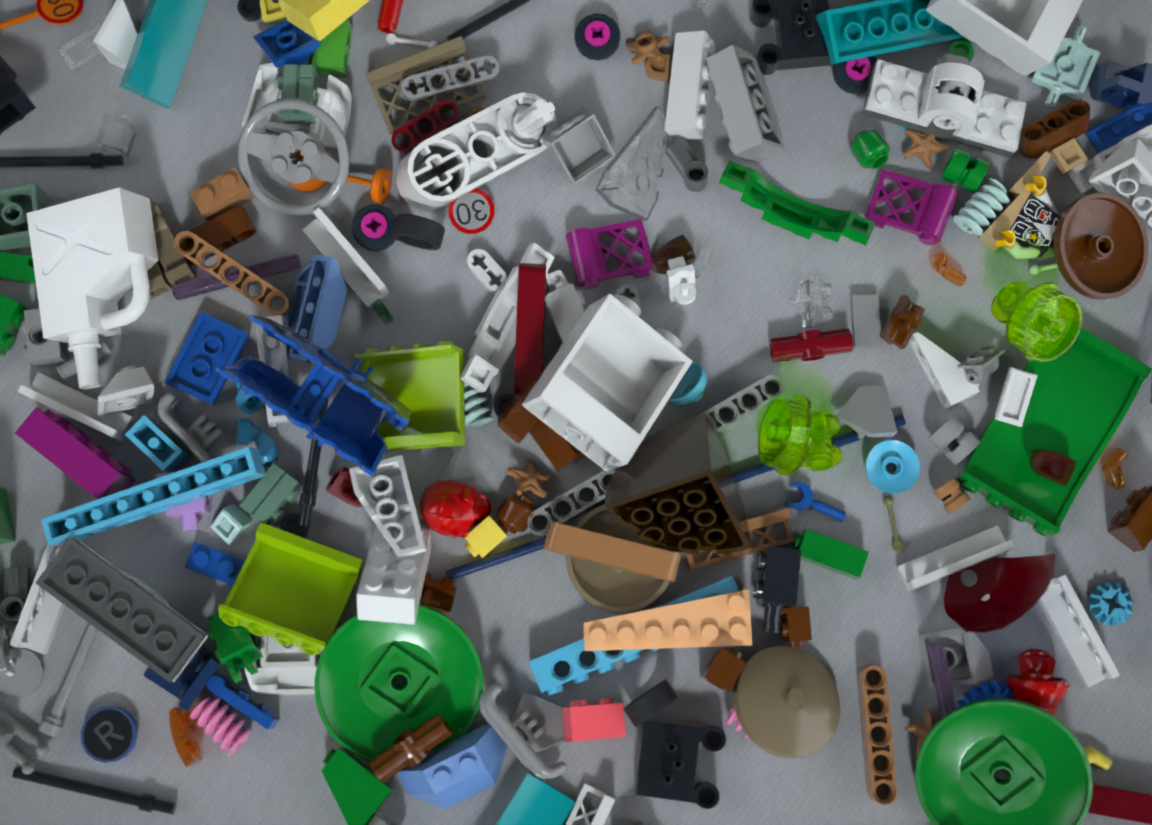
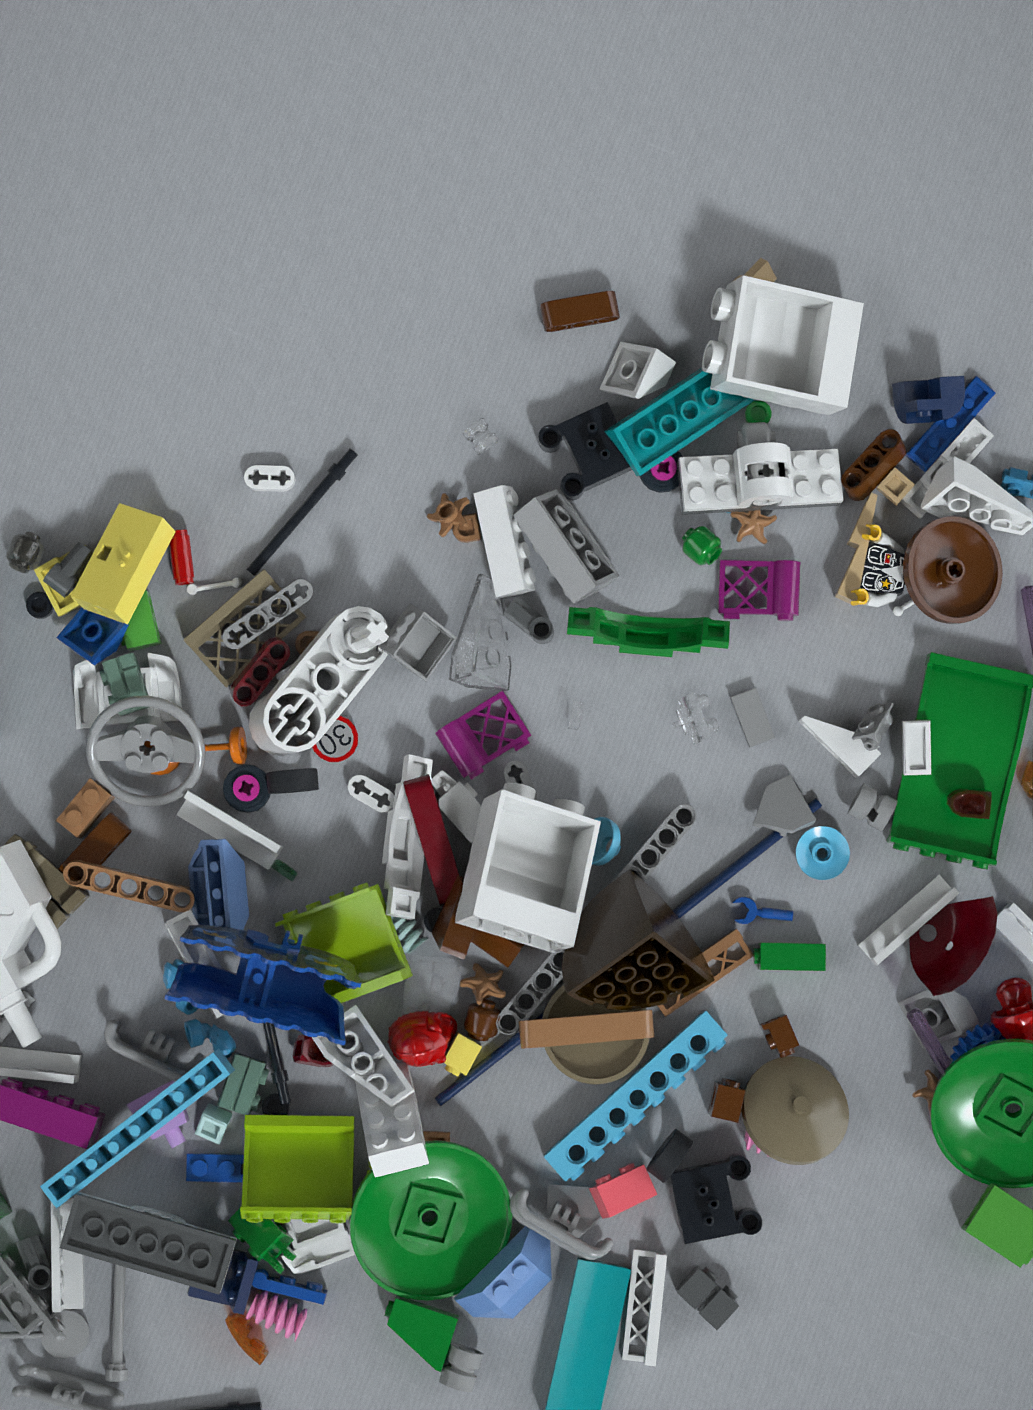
camera: 20 degrees left, 5 degrees up
black tile [81,706,138,763] -> none
white slope [97,366,155,417] -> none
medium azure brick [125,415,191,473] -> none
blue plate [165,312,250,406] -> none
clear purple axle [172,254,301,300] -> none
reddish brown piece [369,712,452,783] -> none
reddish brown hips [420,571,457,612] -> none
black wheel [574,13,620,61] -> none
light nougat wing [584,590,752,651] -> none
dark brown rock [651,234,695,275] -> none
white hips [667,257,696,305] -> none
black brick [753,546,801,634] -> none
clear neon green piece [758,395,842,476] -> none
dark red piece [769,328,853,363] -> none
medium nougat beam [857,665,897,805] -> none
reddish brown hips [880,295,925,349] -> none
olive hinge [883,496,904,552] -> none
clear orange arm [931,253,967,287] -> none
medium nougat wheel [933,477,971,514] -> none
green wheel [941,147,990,193] -> none
light aqua piece [953,178,1010,236] -> none
clear neon green piece [991,282,1082,362] -> none
light aqua plate [1031,25,1100,107] -> none

